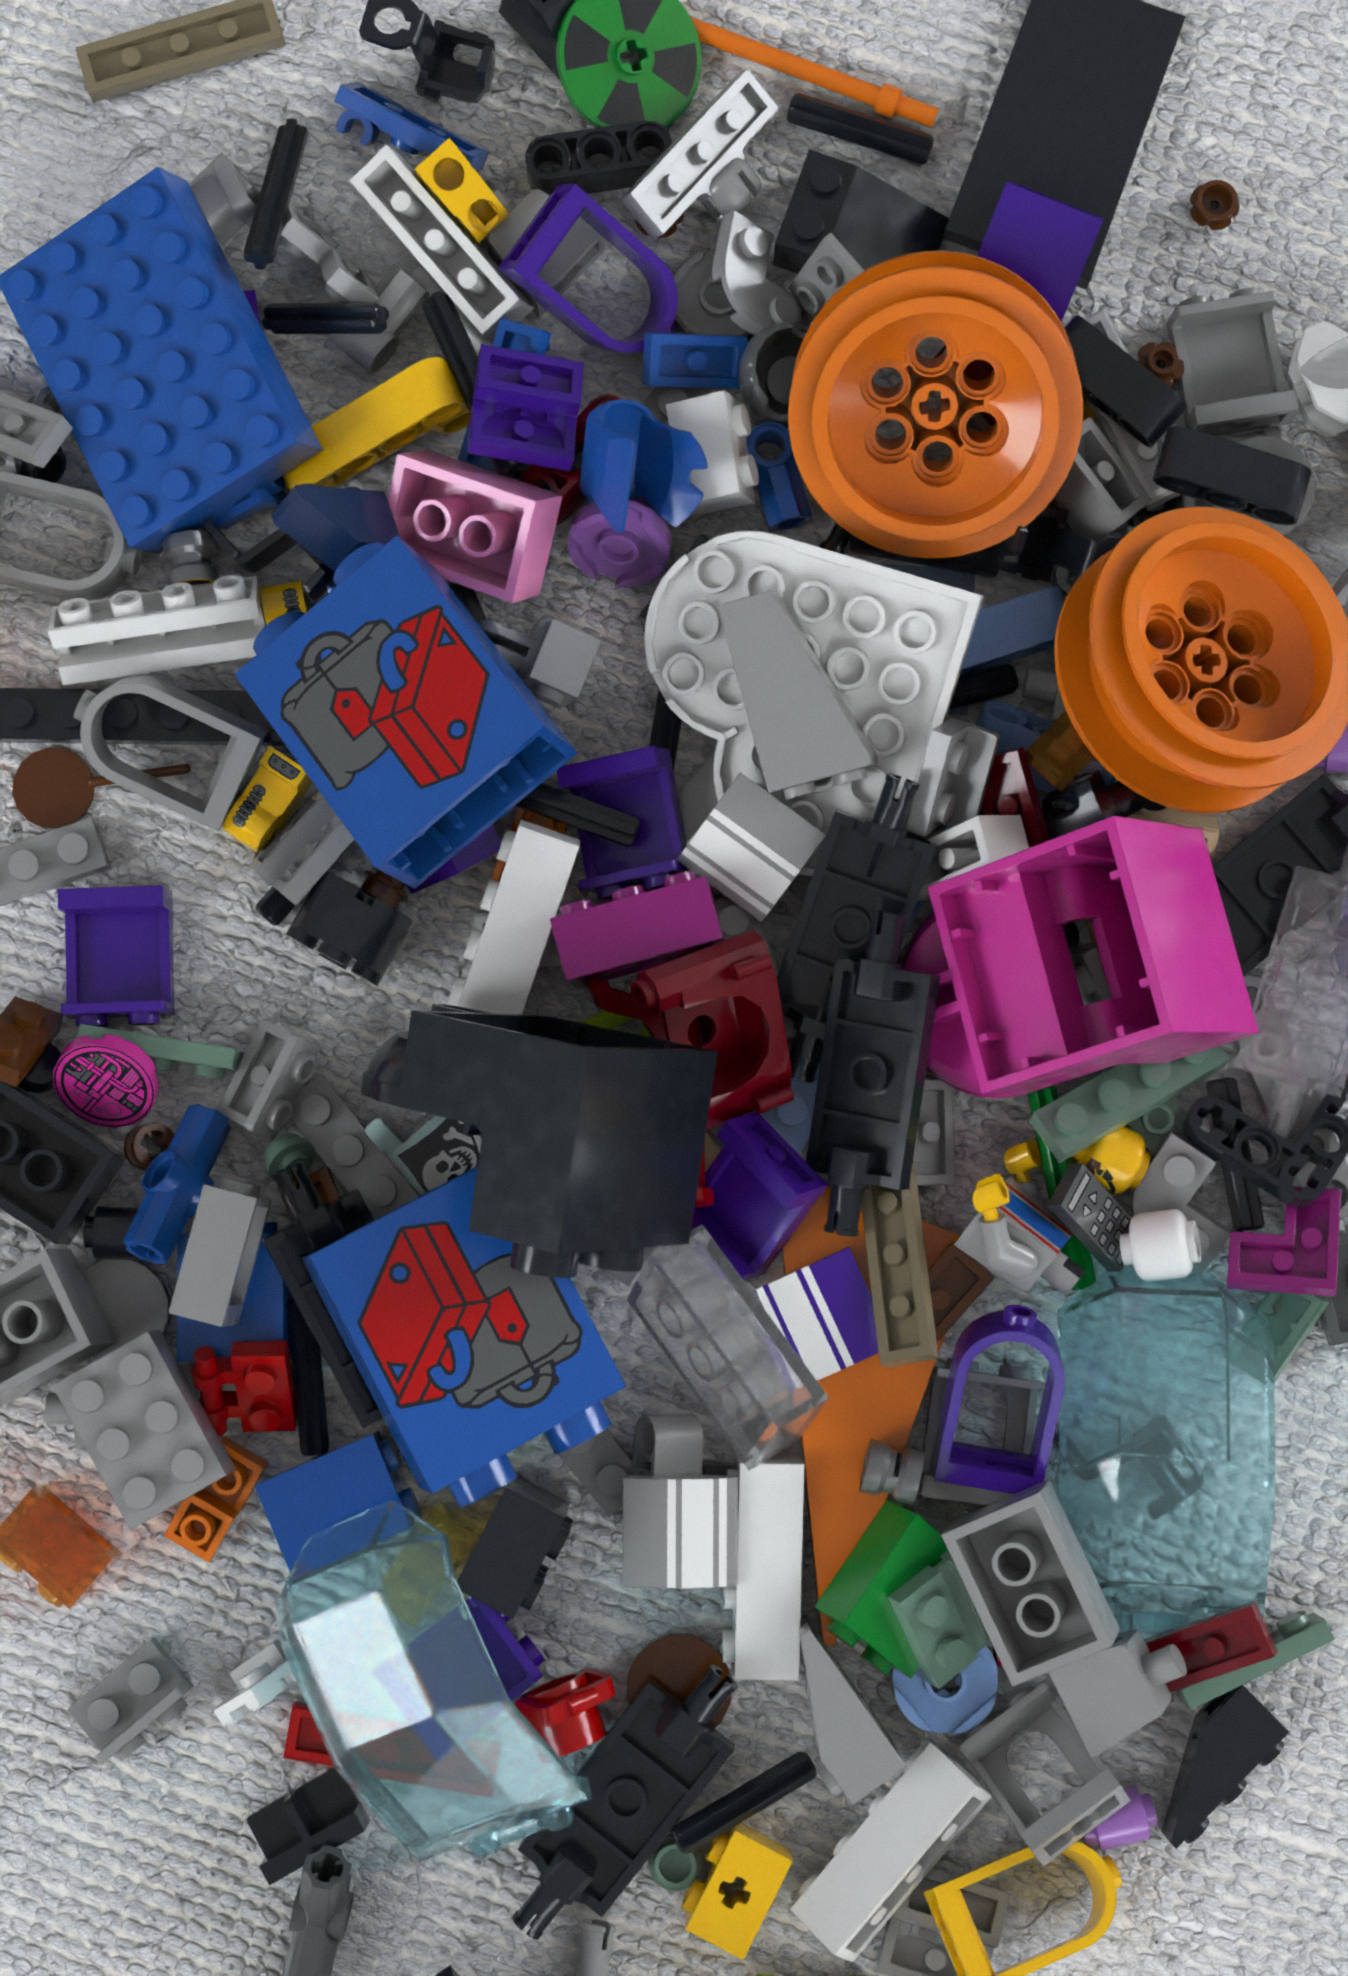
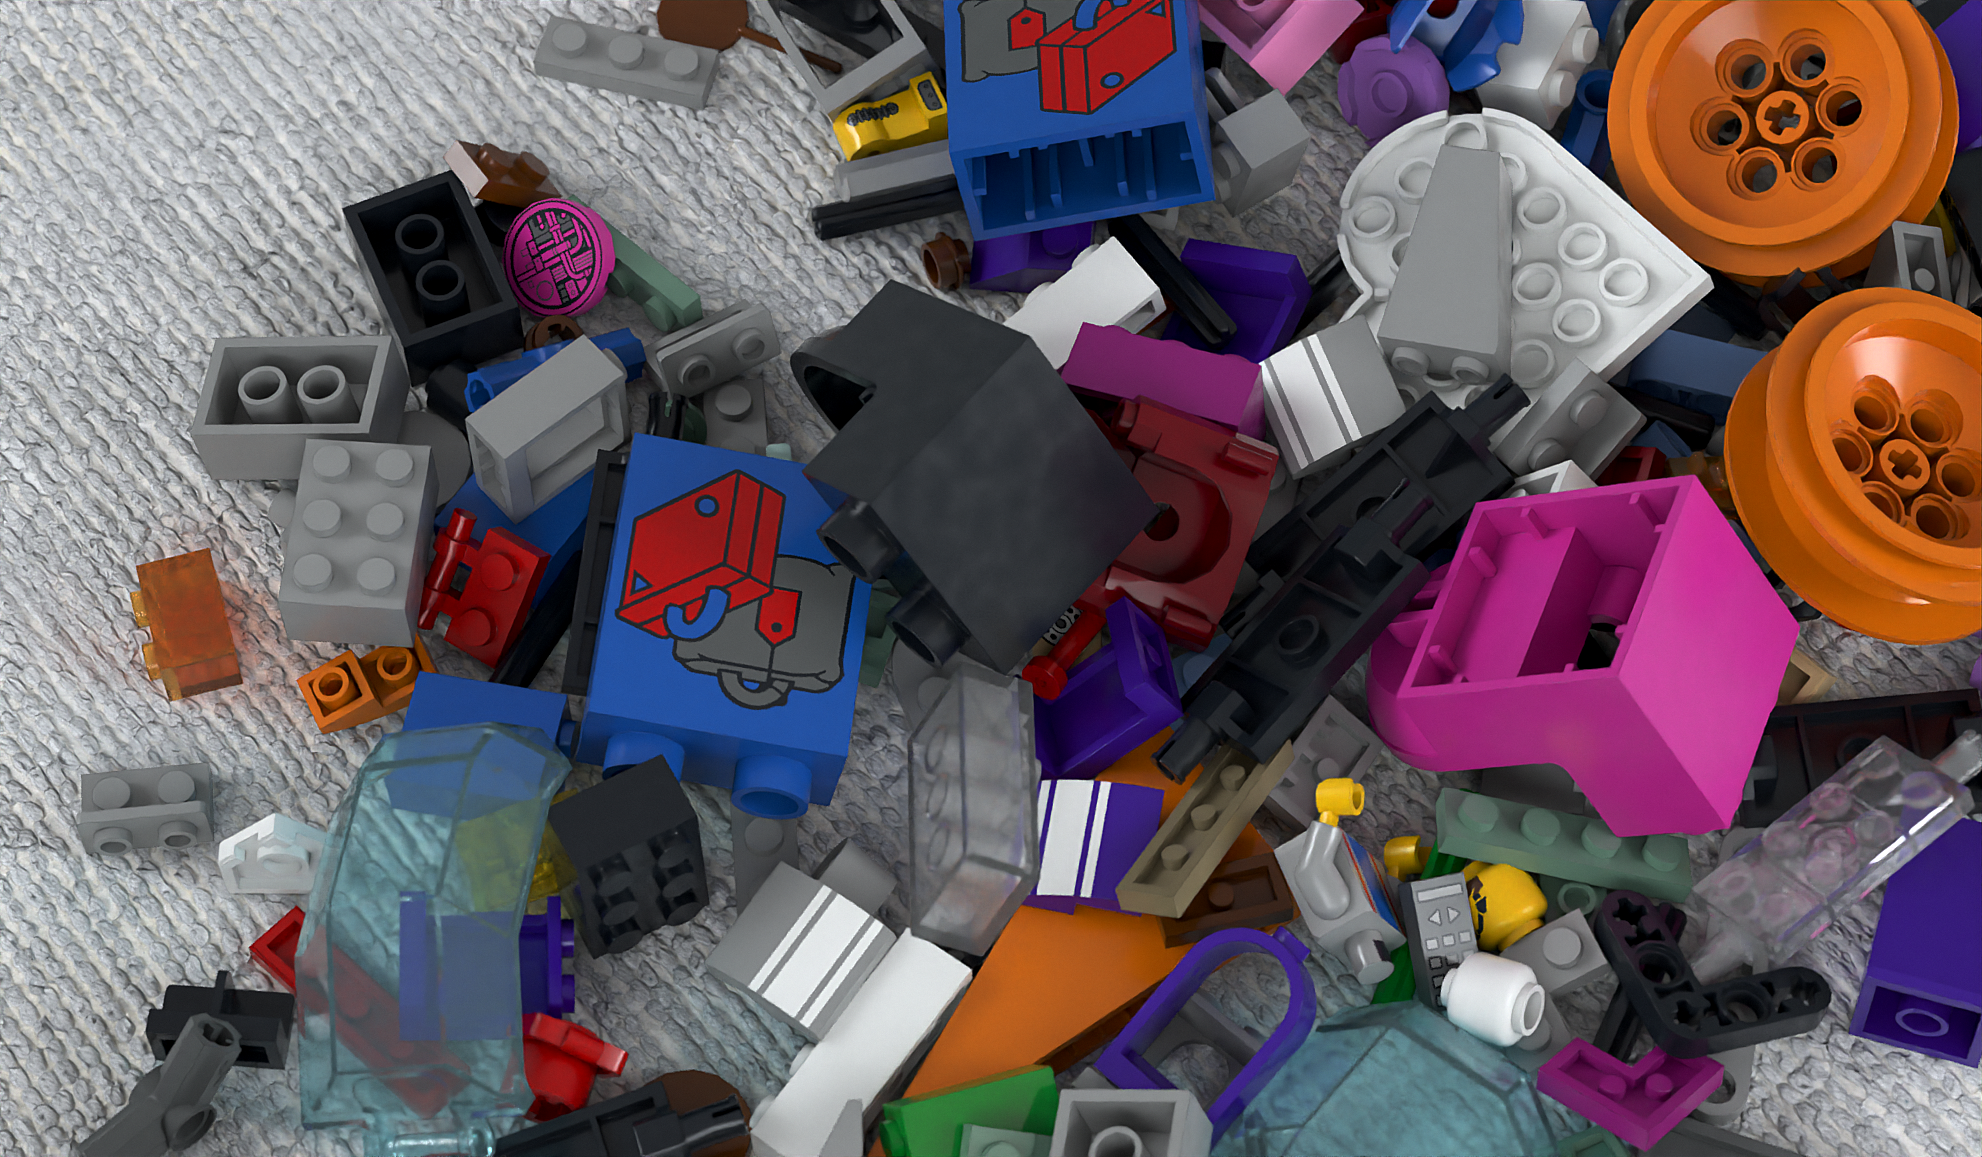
camera: 35 degrees right, 25 degrees down
dark purple panel [58,885,175,1027] -> none
black brick [286,871,412,986] -> none
flat silver wheel [859,1439,924,1505] -> none

